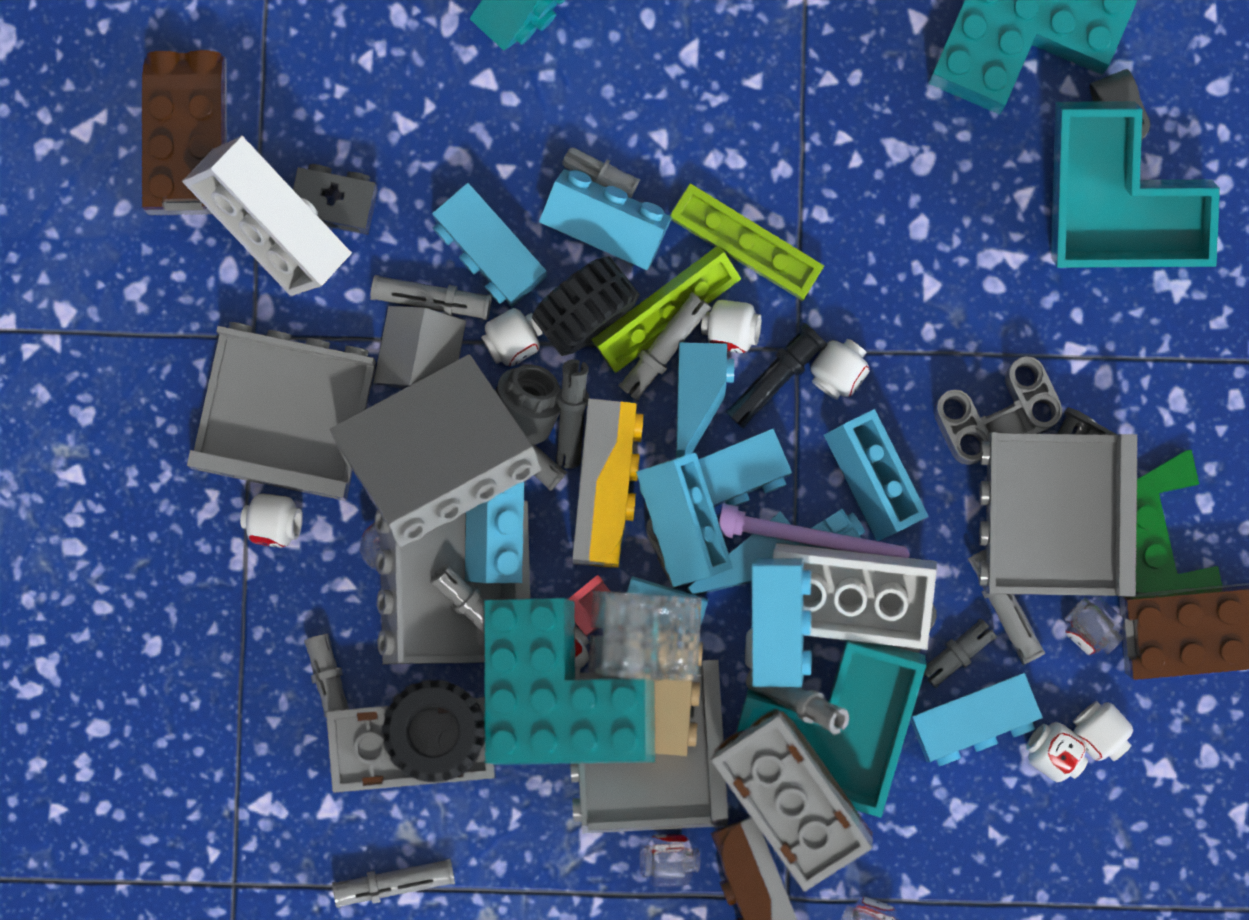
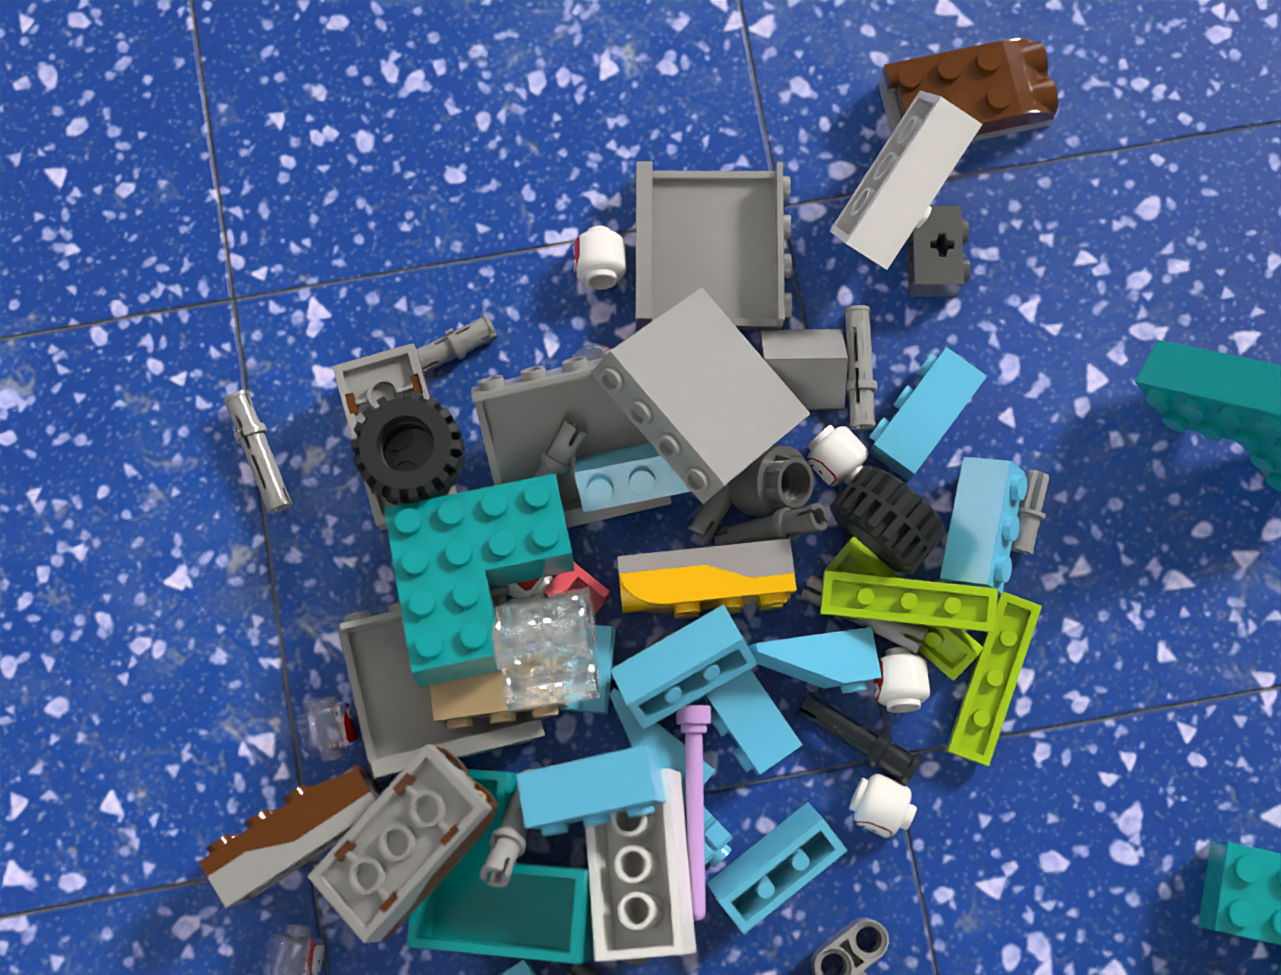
camera: 80 degrees right, 5 degrees down
none -> lime plate [820,570,998,633]

